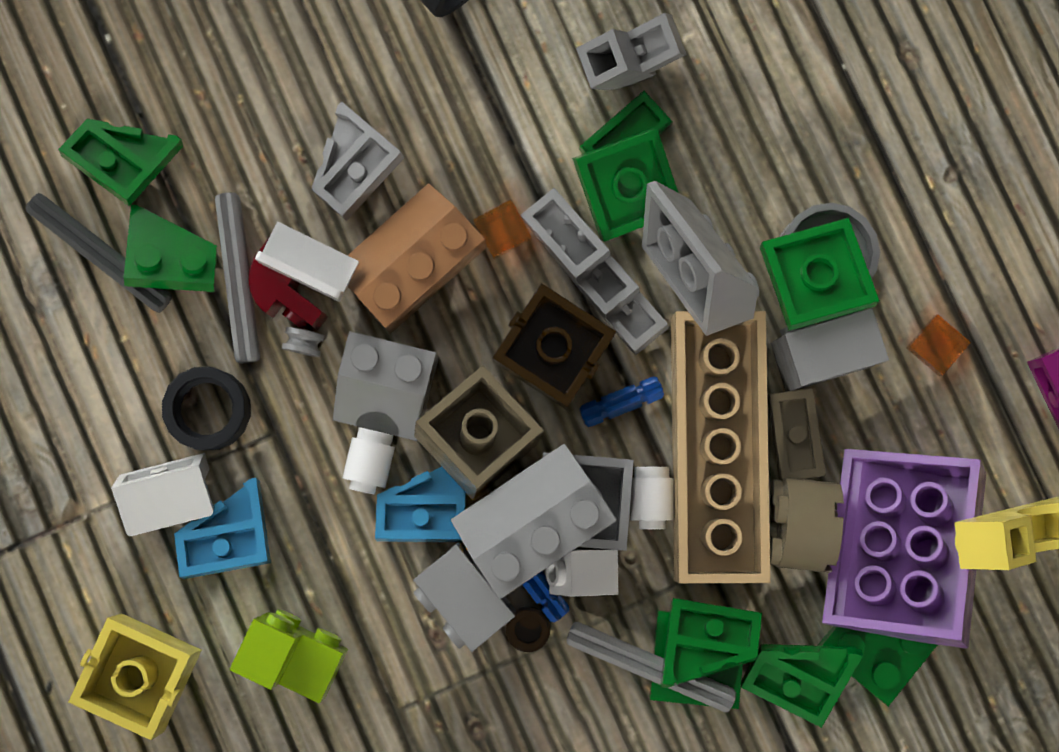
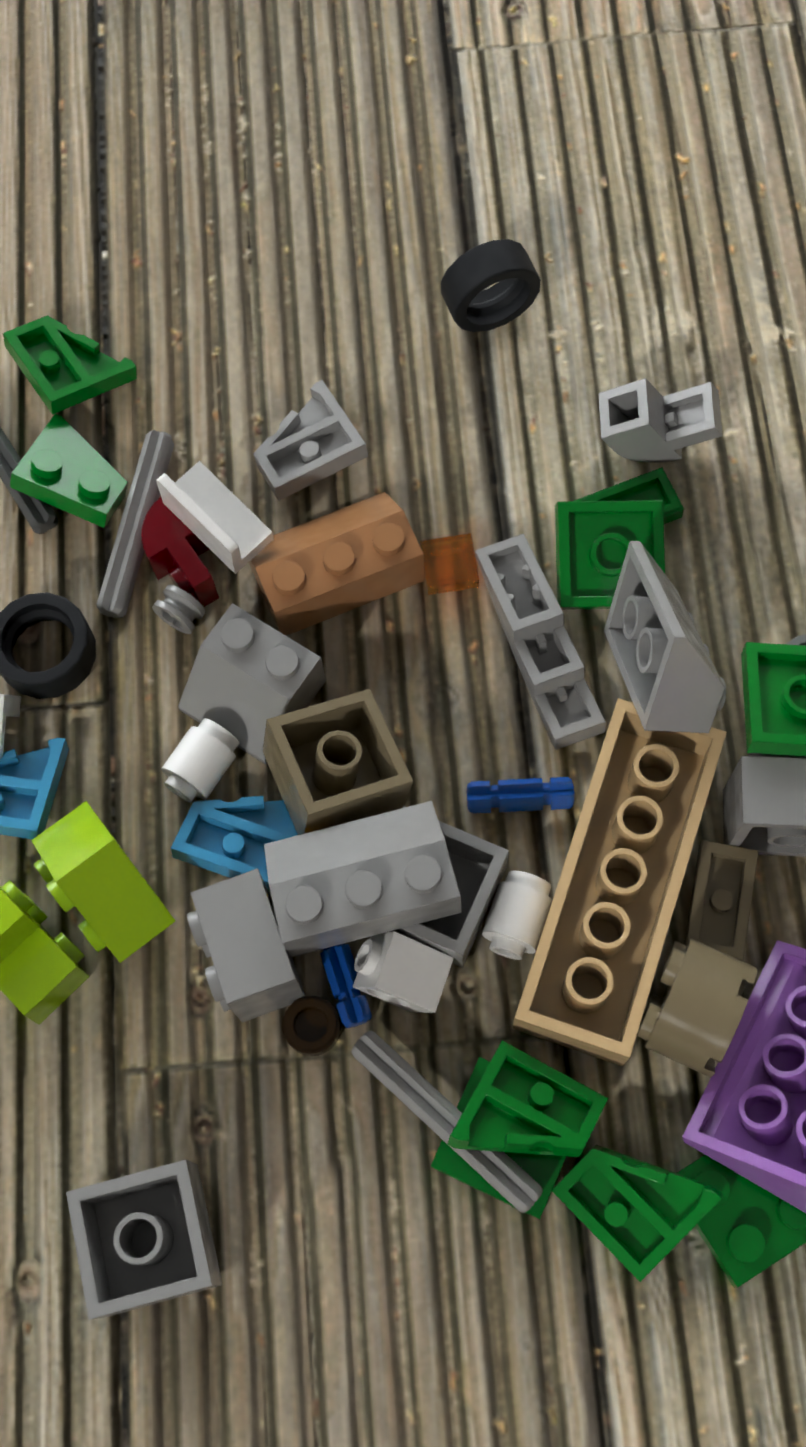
camera: 25 degrees right, 15 degrees down
dark brown brick [492,283,616,410] -> none
none -> lime brick [31,801,176,963]

